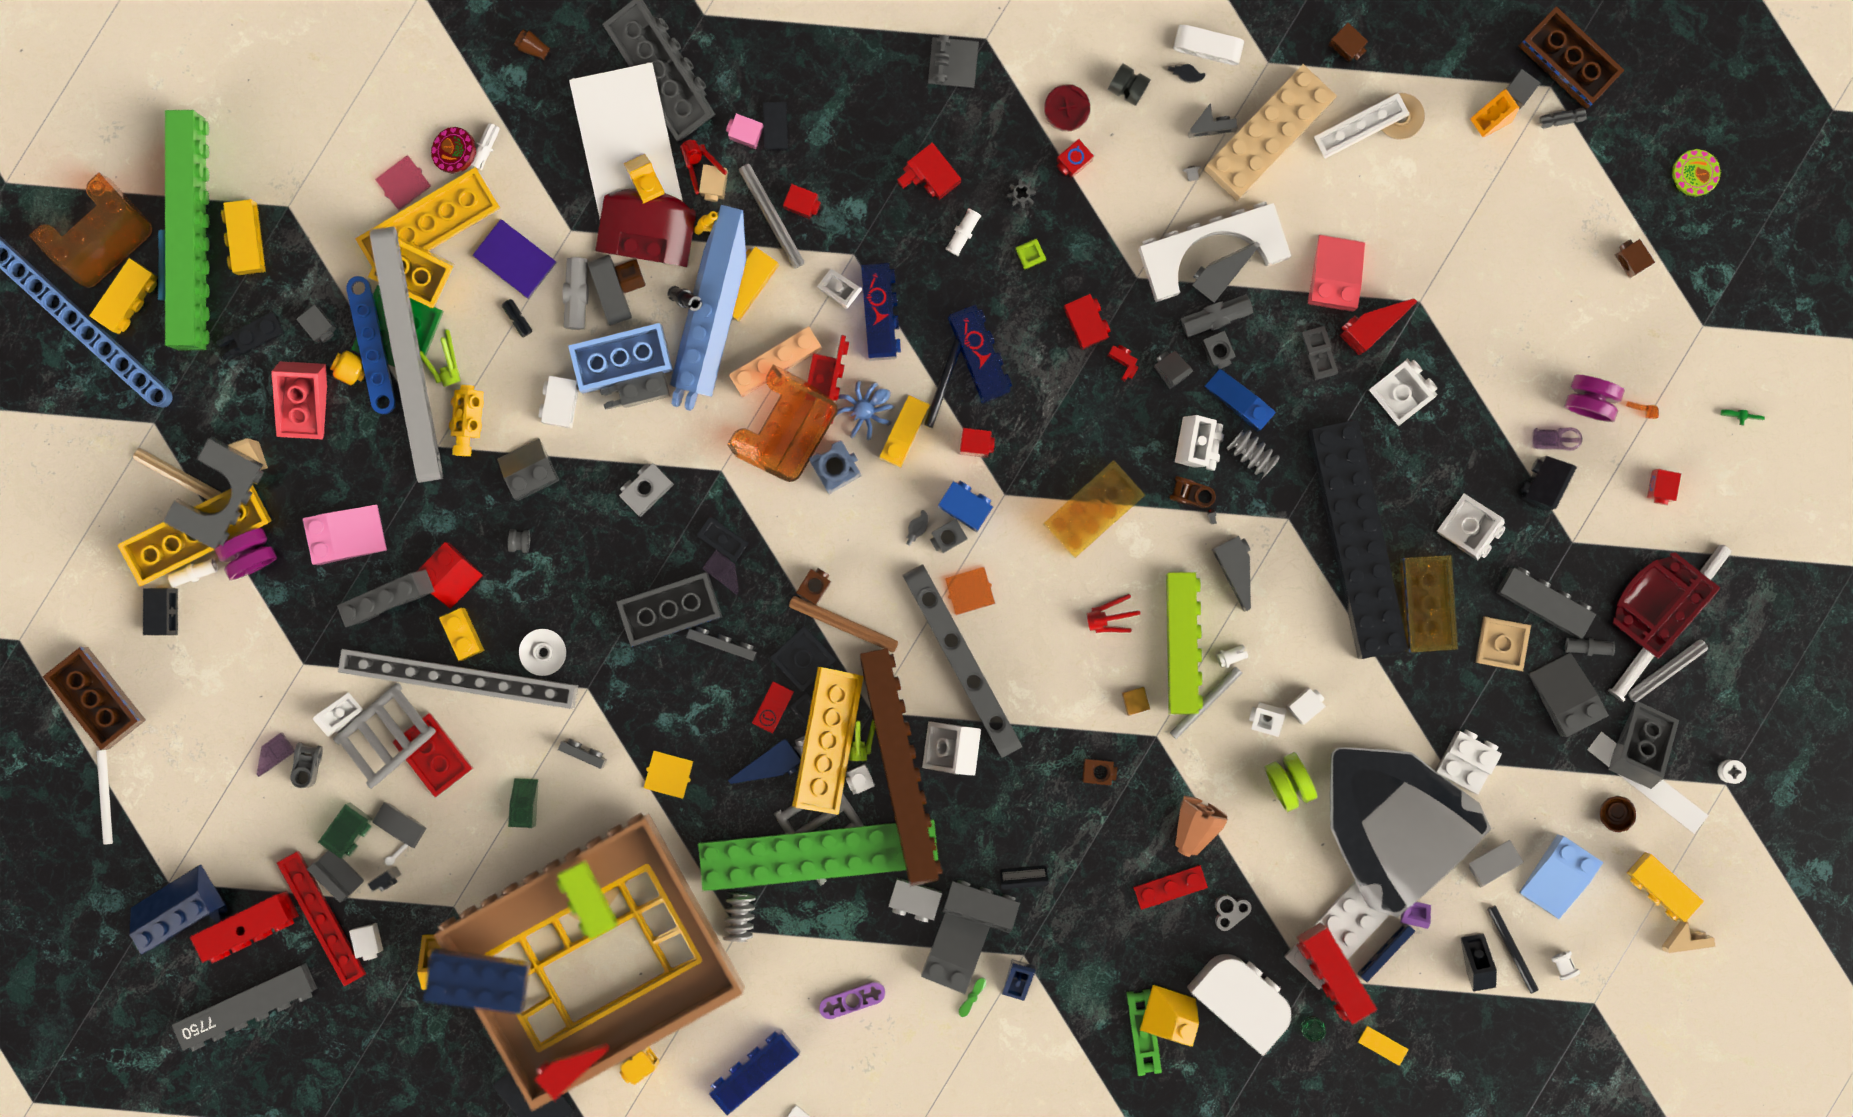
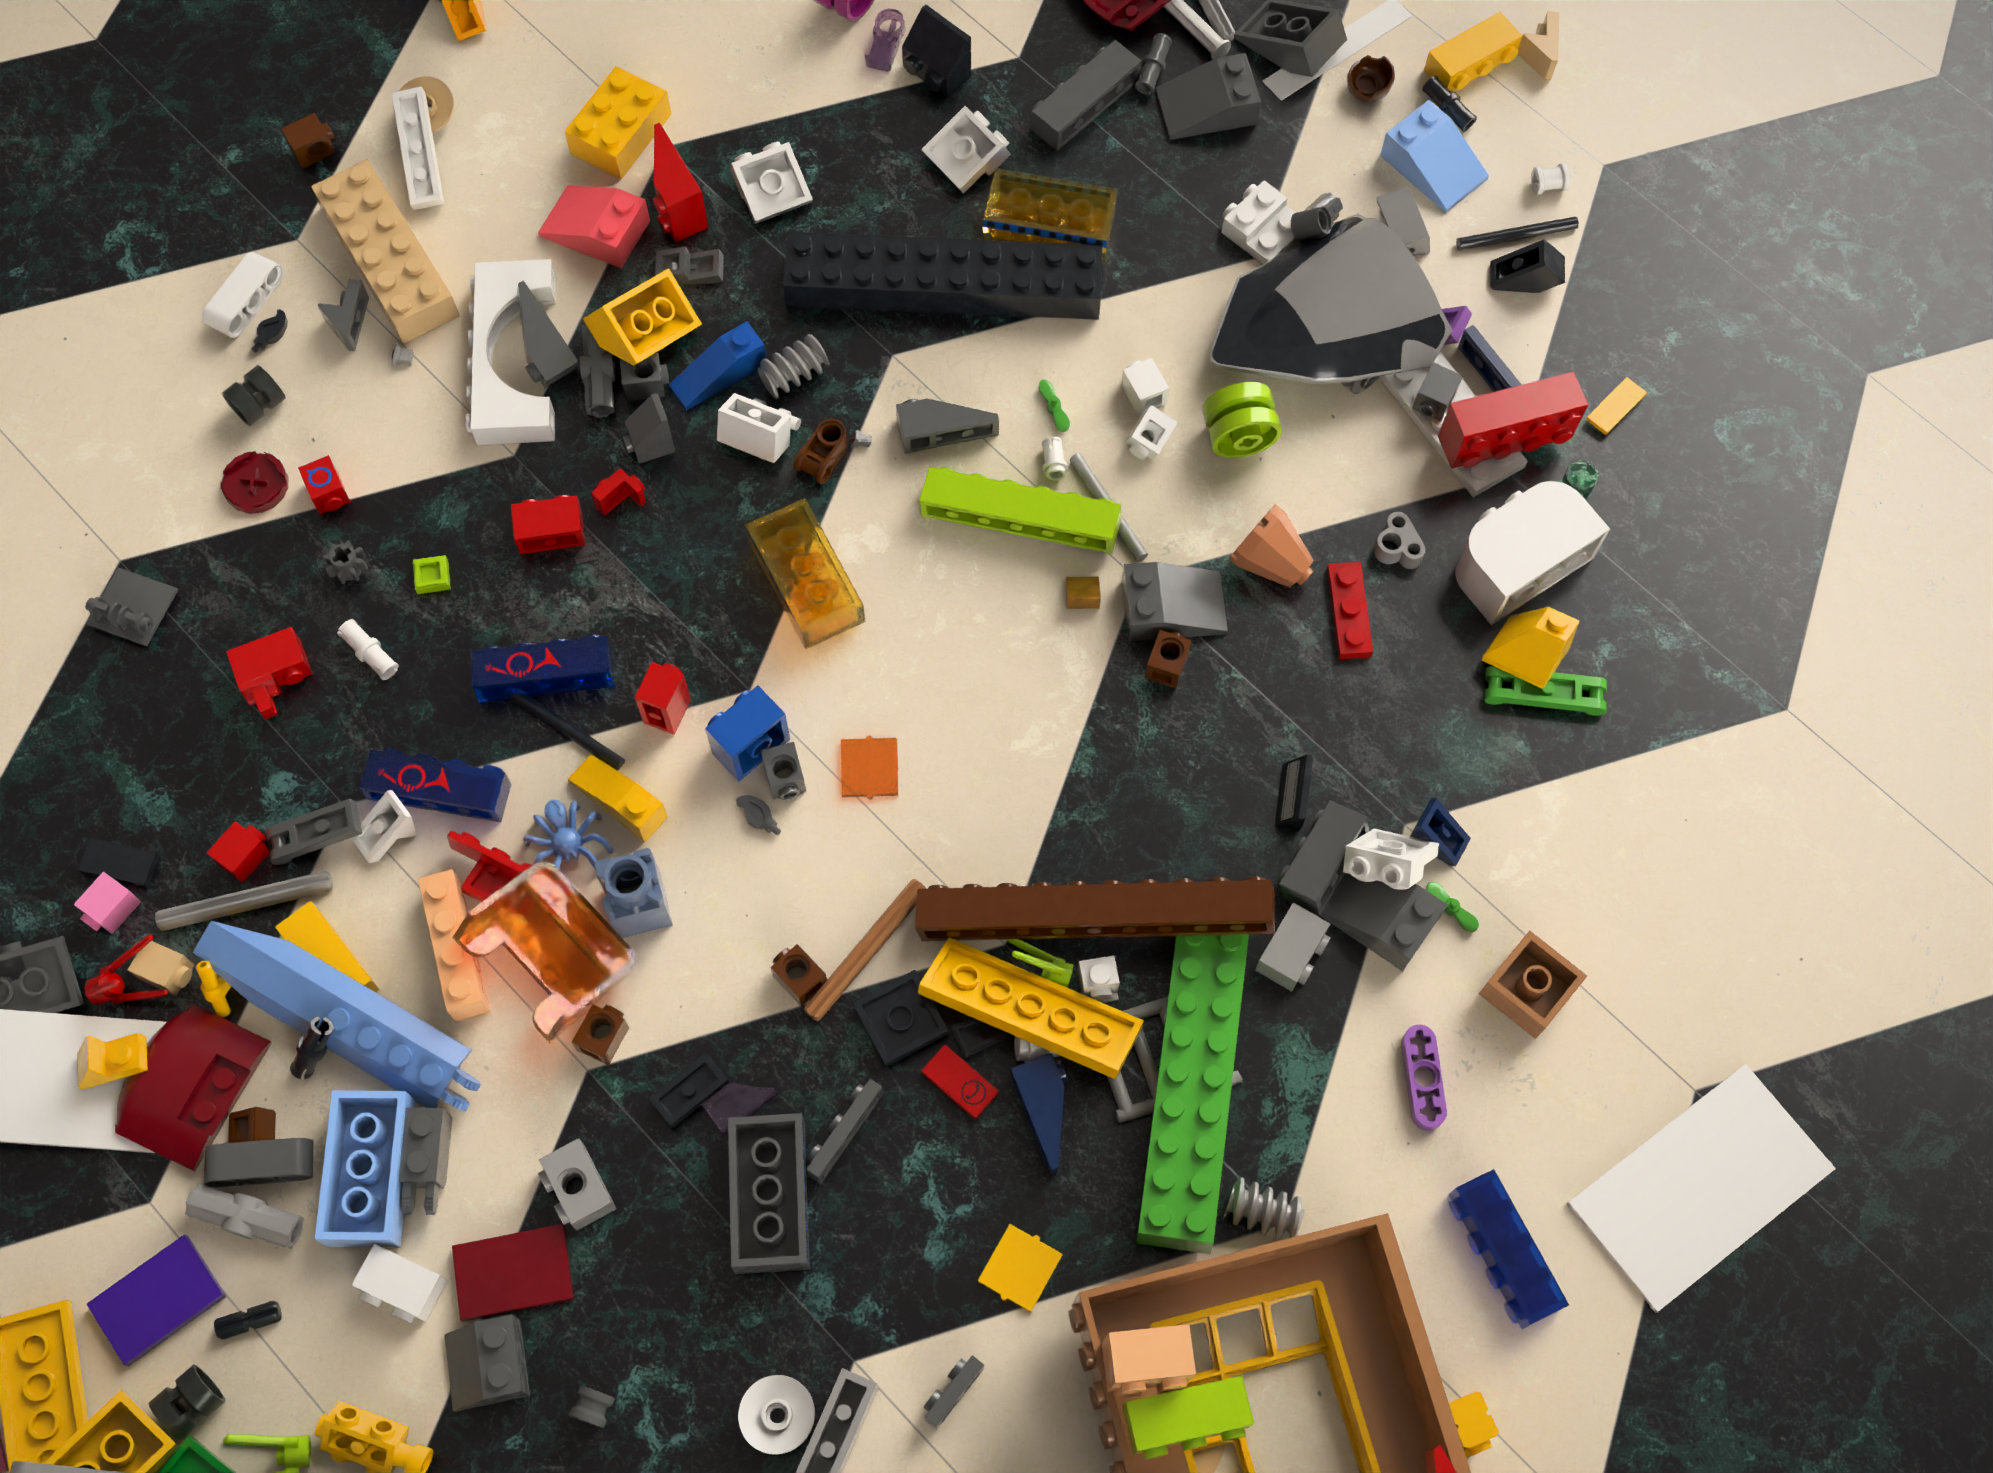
camera: 75 degrees left, 20 degrees down
dark grey beam [903,564,1022,758] -> none
white slope [922,721,981,775] -> none
red plant [1086,594,1141,633] -> none
tan tile [1475,617,1531,671] -> none
none -> pearl dark grey wheel [148,1364,226,1440]
none -> dark grey plate [266,798,362,865]
none -> dark red tile [452,1224,574,1322]
none -> yellow brick [564,66,671,179]
none -> reddish brown brick [572,1004,629,1066]
none -> yellow slope [583,268,702,366]
none -> bright green piece [1039,380,1070,432]
none -> light nougat brick [1101,1324,1196,1398]
none -> dark grey slope [1121,562,1228,641]
none -> dark grey piece [1291,193,1343,241]
none -> white plate [1343,829,1439,890]
none -> brick [1412,363,1463,422]
none -> black pin [1422,75,1477,132]
none -> medium nougat brick [1478,930,1588,1039]

